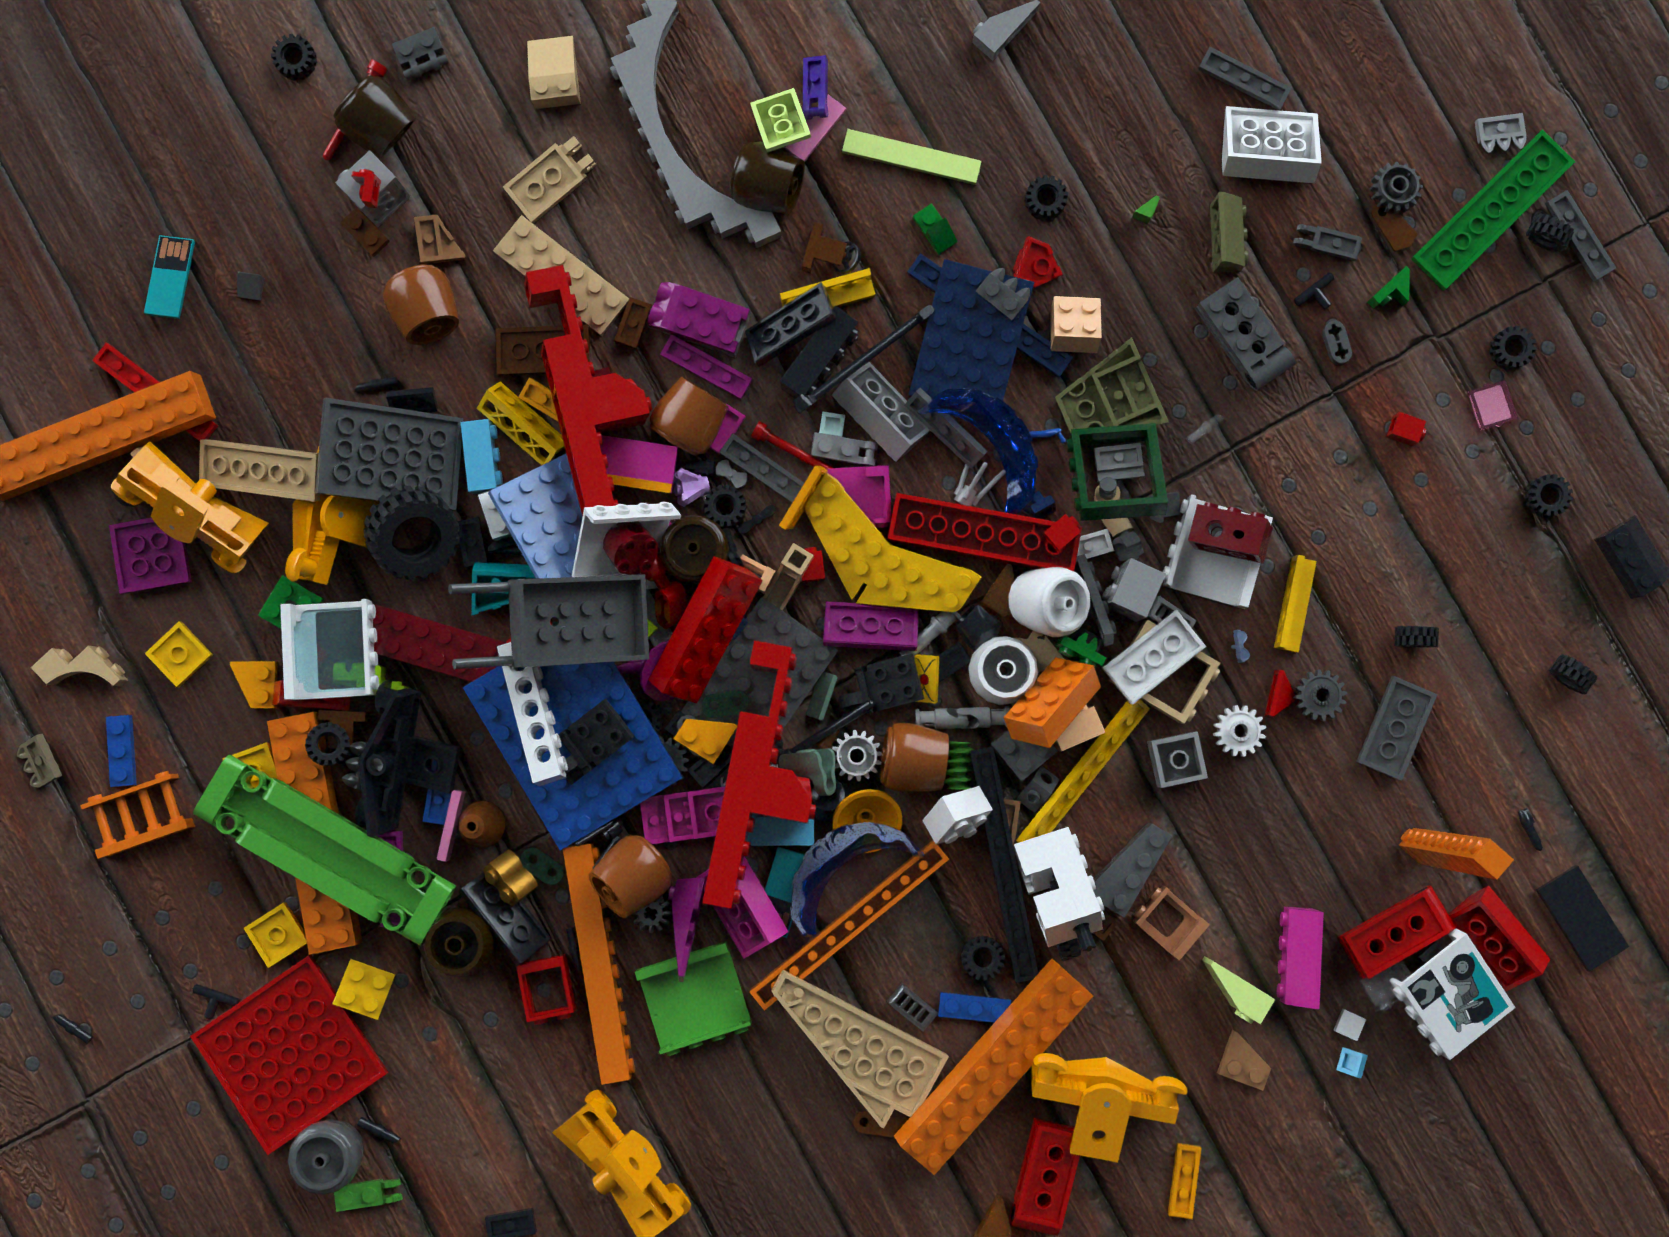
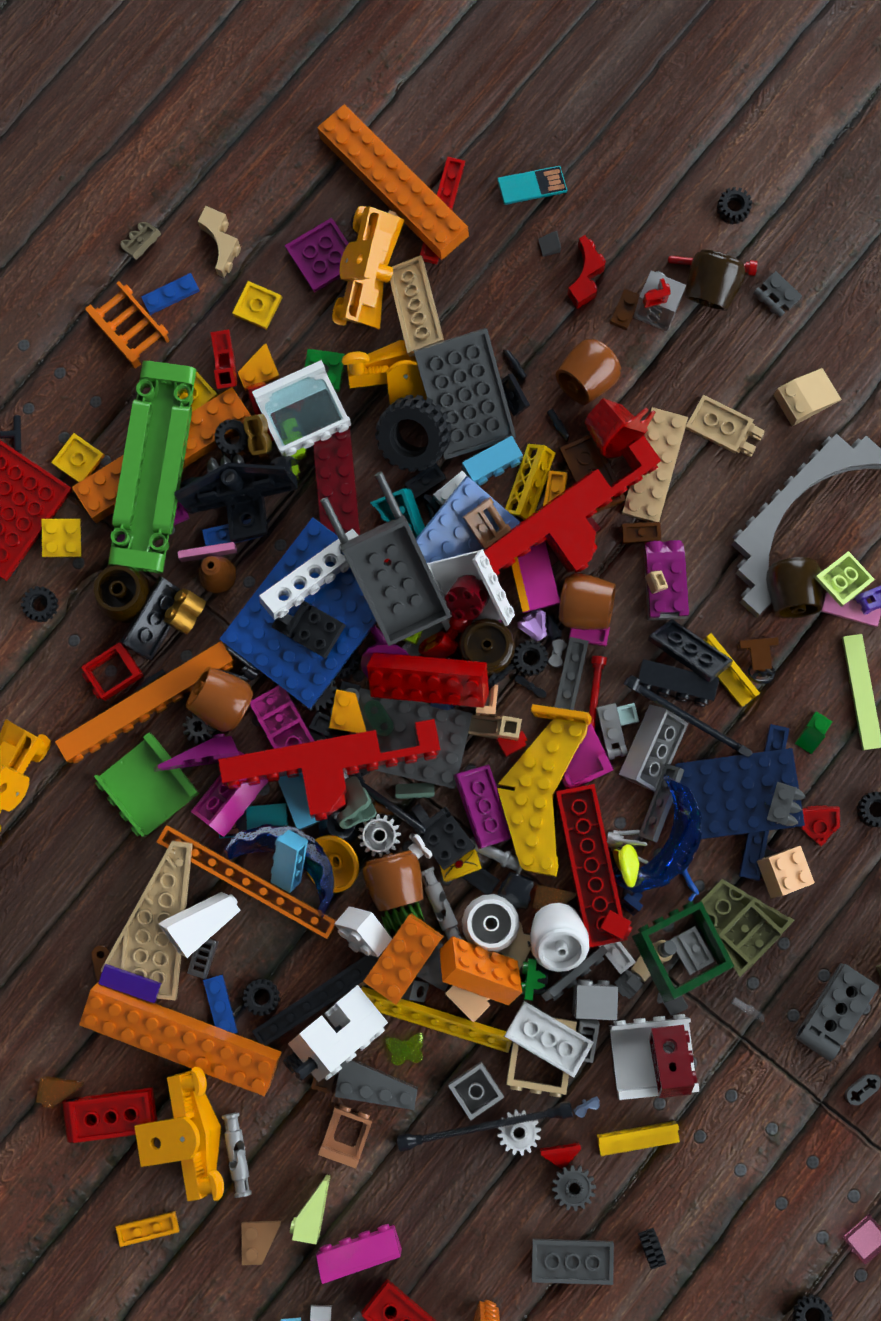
camera: 70 degrees right, 5 degrees down
medium nougat wing [414,215,465,264] -> none
clear green plate [520,847,565,885] -> none
magenta plate [660,334,753,400] -> none
red brick [1386,412,1427,446] -> none
none -> black tyre [21,586,59,623]
none -> dark purple tile [99,964,162,1003]
none -> white slope [158,892,241,958]
none -> red arch [210,329,237,389]
none -> light grey piece [222,1112,252,1198]
none -> pearl gold brick [244,414,272,455]
none -> medium azure brick [271,829,308,893]
none -> orange brick [363,913,444,1005]
none -> clear neon green animal [386,1032,424,1066]
none -> black hose [397,1101,573,1152]
none -> white animal [408,833,432,859]
none -> medium nougat plate [463,497,511,549]
none -> black piece [547,409,569,442]
none -> red arch [567,235,606,309]
none -> red piece [585,398,656,459]
none -> neon yellow piece [613,844,639,888]
none -> tan slope [645,570,668,594]

